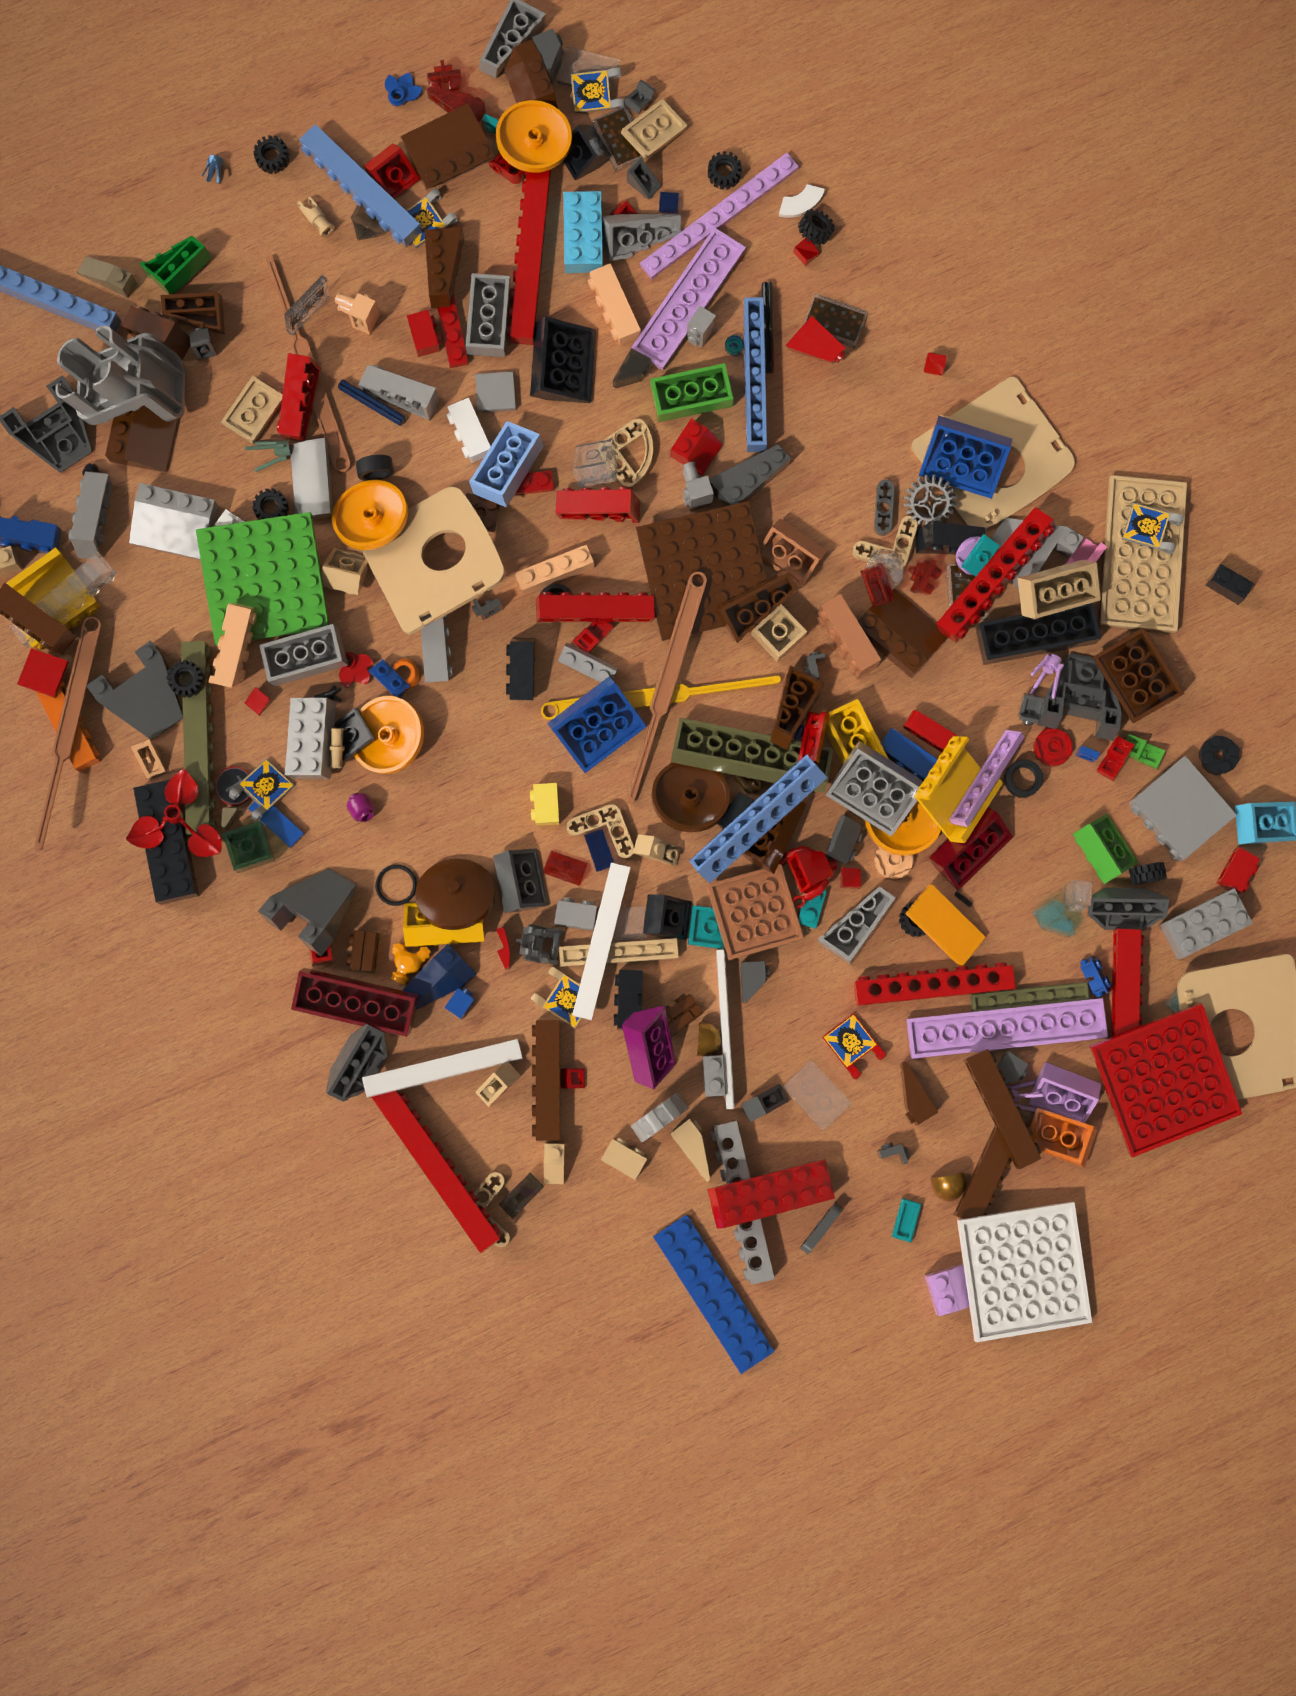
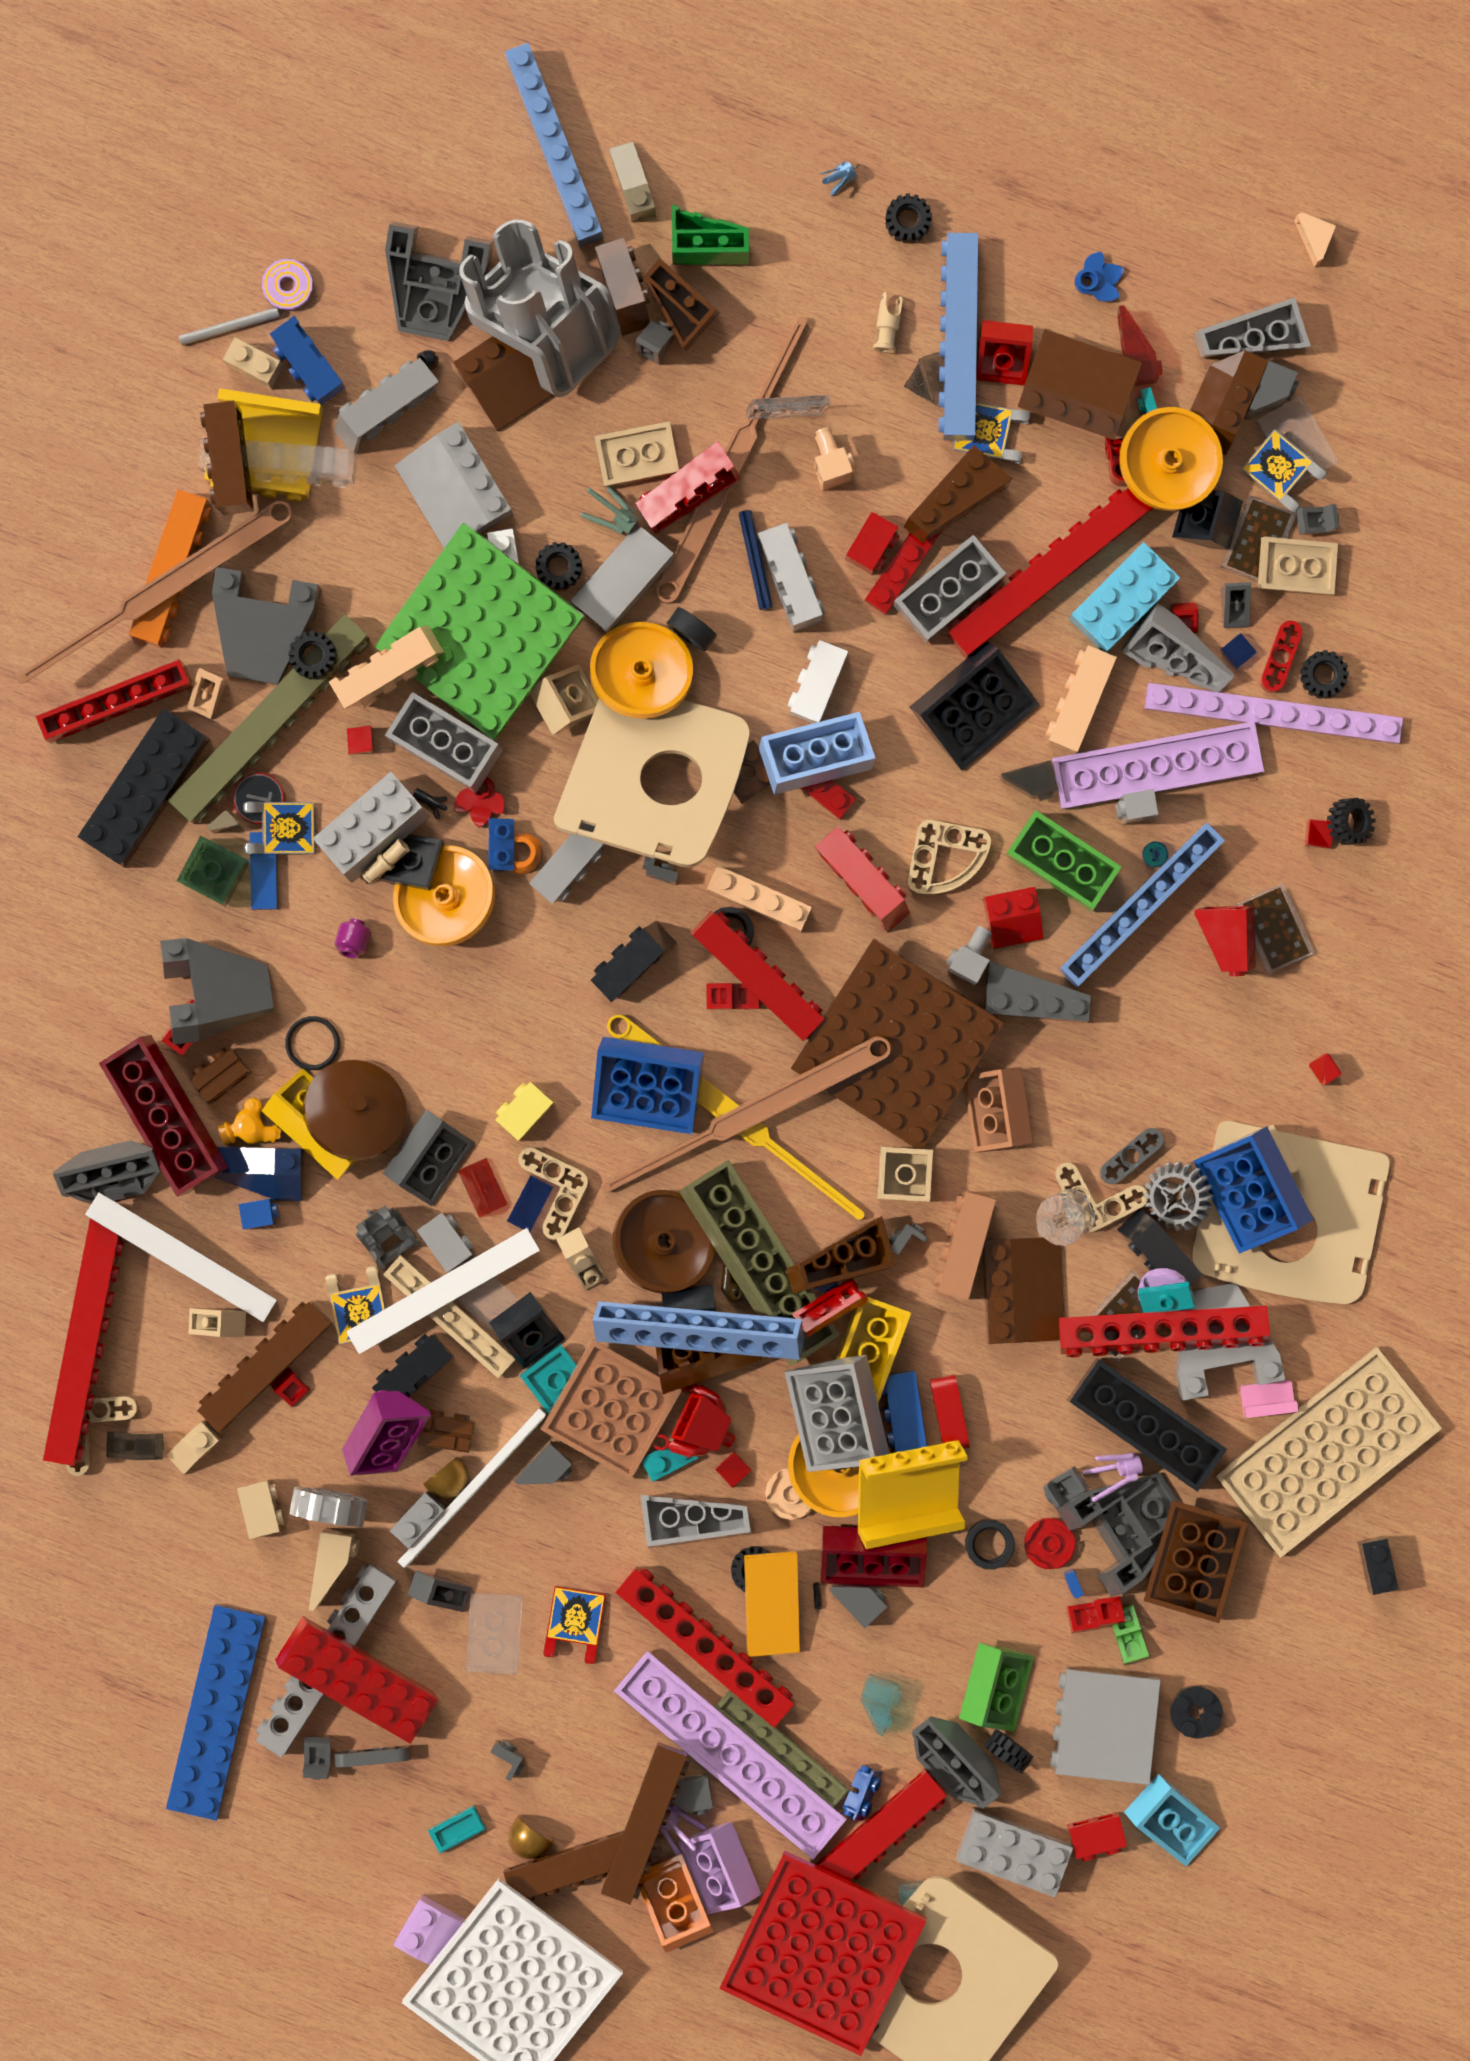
camera: 50 degrees right, 5 degrees up
red tile [17,648,69,698] -> none
red plant [126,769,222,857] -> none
clear red hips [427,60,462,93] -> none
light grey tile [475,371,516,413] -> none
red slope [496,927,511,970] -> none
light grey plate [558,643,619,682] -> none
clear slope [572,439,618,488] -> none
reddish brown wedge [717,570,797,643] -> none
black axle [761,282,774,374] -> none
white tile [779,184,825,218] -> none
dark grey slope [825,815,863,864] -> none
clear red slope [860,563,895,607] -> none
reddish brown slope [900,1061,938,1125] -> none
clear red hips [908,559,942,595] -> none
lavender plate [949,730,1024,827] -> none
tan brick [1018,560,1101,619] -> none
clear brick [1063,880,1093,913] -> none
flag [1122,503,1184,554] -> none
none -> red brick [36,659,193,744]
none -> dark grey bracket [303,1737,331,1780]
none -> dark grey slope [829,1584,887,1628]
none -> red beam [1260,620,1302,693]

